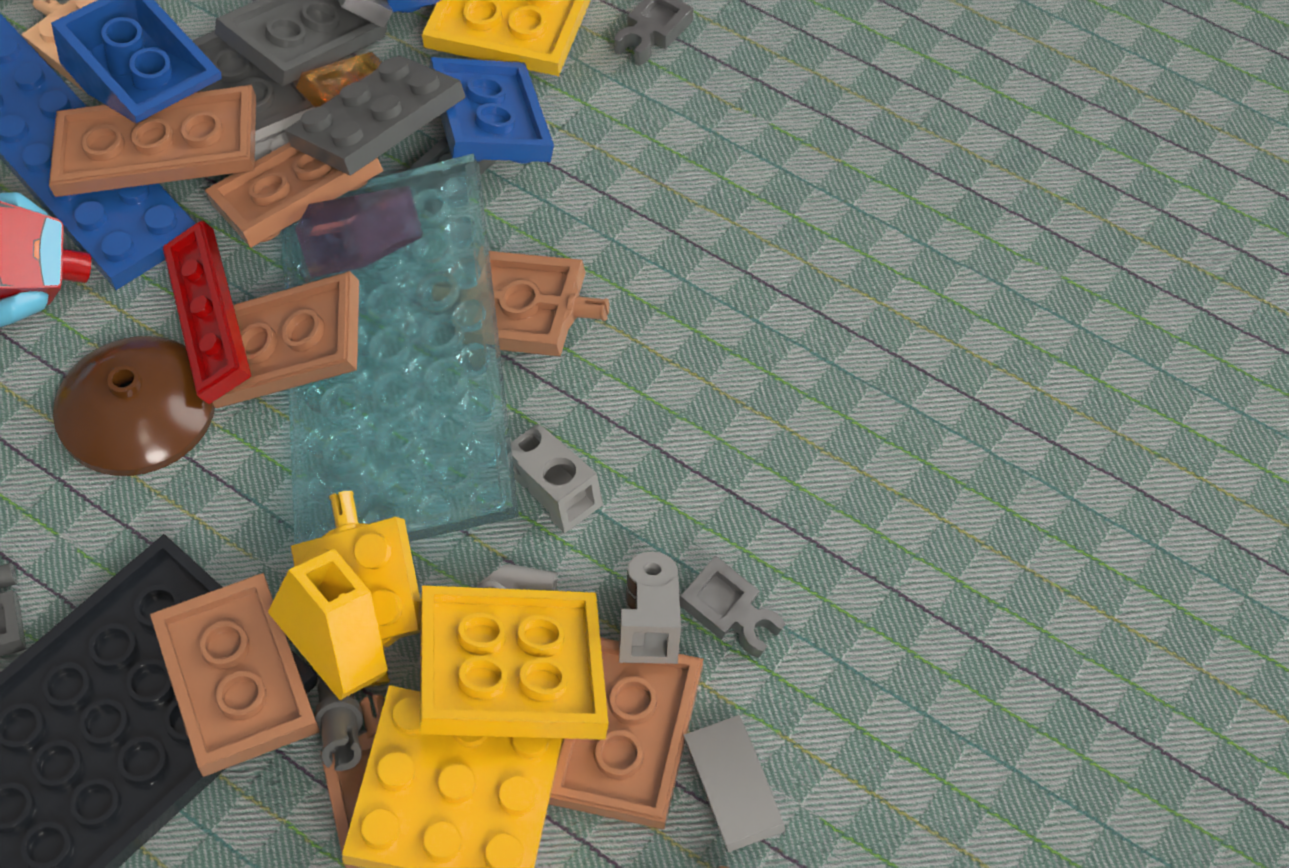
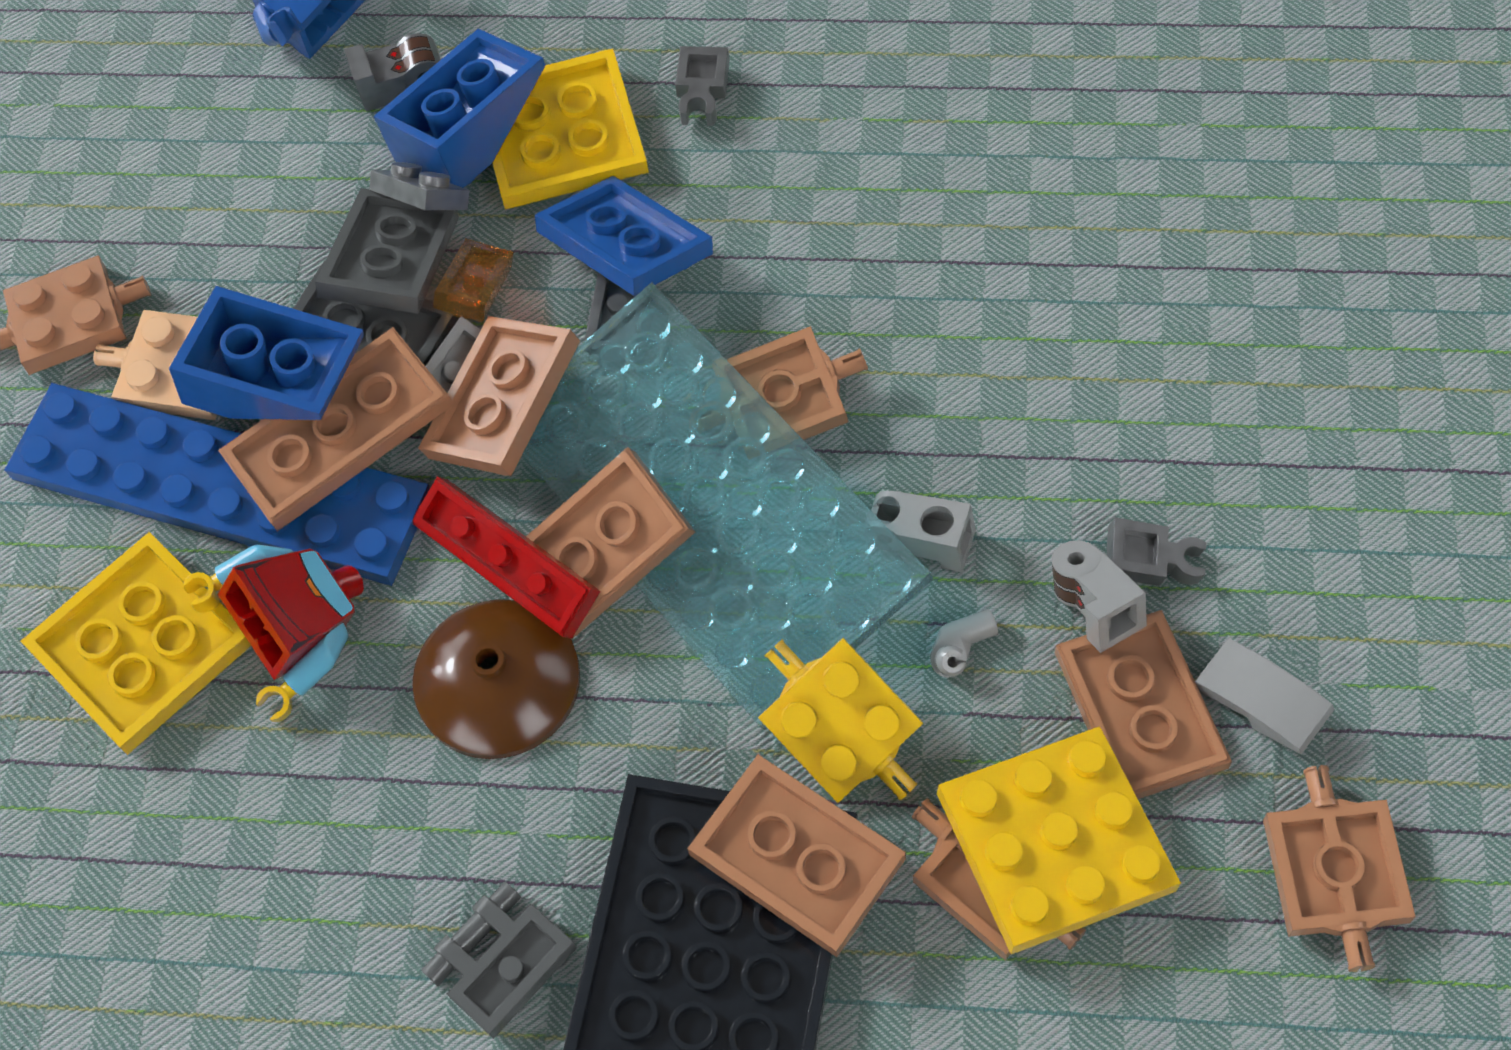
camera: 25 degrees left, 5 degrees up
yellow slope [268,549,388,700] -> none
dark grey plate [285,55,466,176] -> none
clear purple slope [295,186,423,277] -> none
dark grey pin [314,675,363,771] -> none
yellow plate [420,585,609,740] -> none

